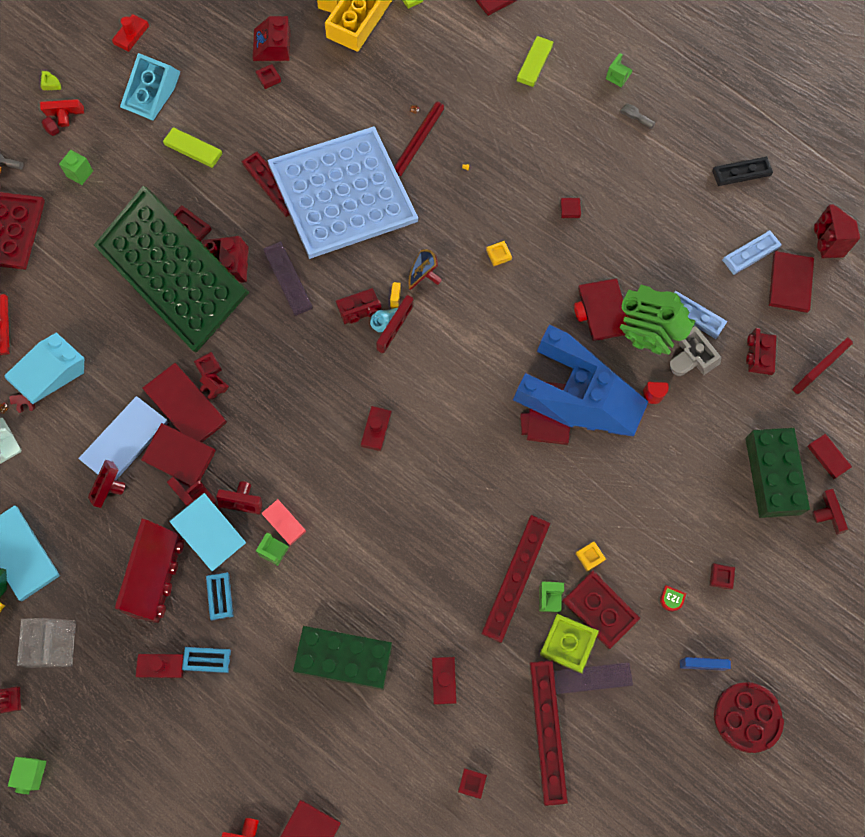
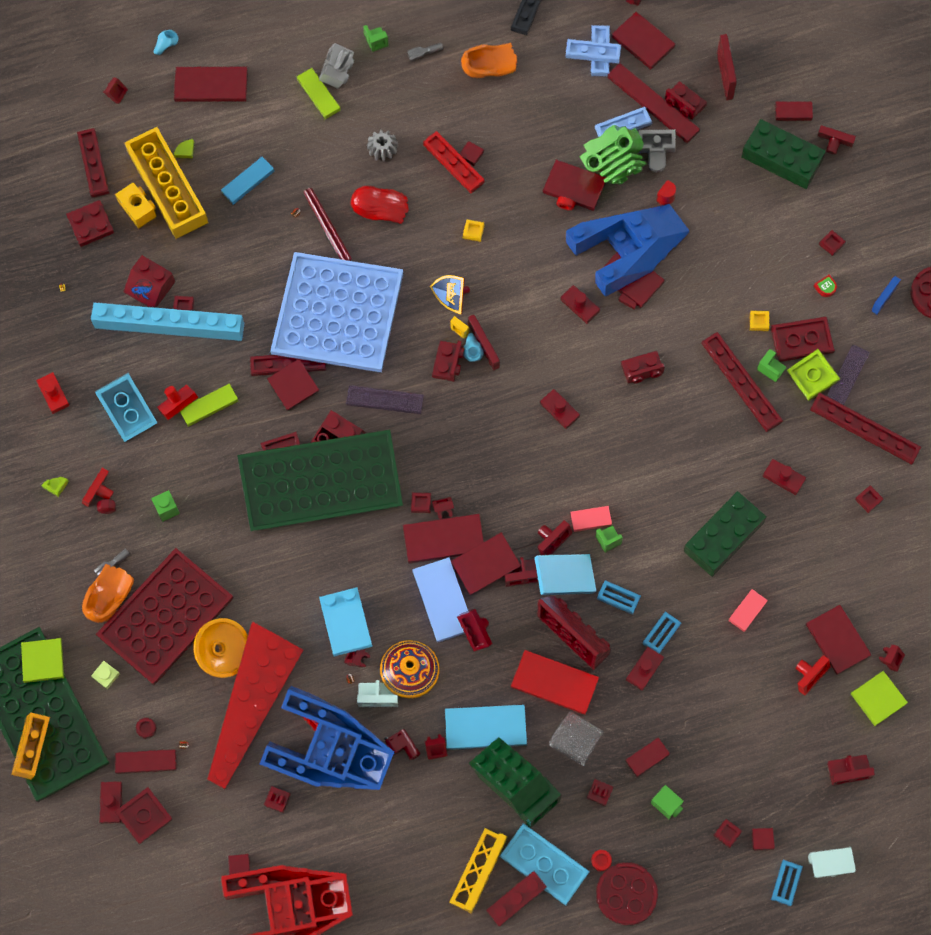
camera: 50 degrees left, 0 degrees up
none -> medium azure brick [91,303,244,341]
none -> red tile [157,385,198,420]
none -> dark azure tile [221,157,274,205]
none -> dark red tile [267,359,319,411]
none -> light grey brick [319,43,354,89]
none -> red hair [351,186,409,224]
none -> light grey gear [367,130,398,161]
none -> dish [380,640,439,698]
none -> red plate [423,131,485,193]
none -> orange hair [461,43,517,78]
none -> red tile [511,650,599,715]
none -> dark red tile [560,285,600,324]
none -> light blue tile [565,39,621,63]
none -> dark red tile [607,63,700,144]
none -> dark red bracket [621,351,665,384]
none -> dark red tile [625,738,670,777]
none -> coral tile [728,589,768,632]

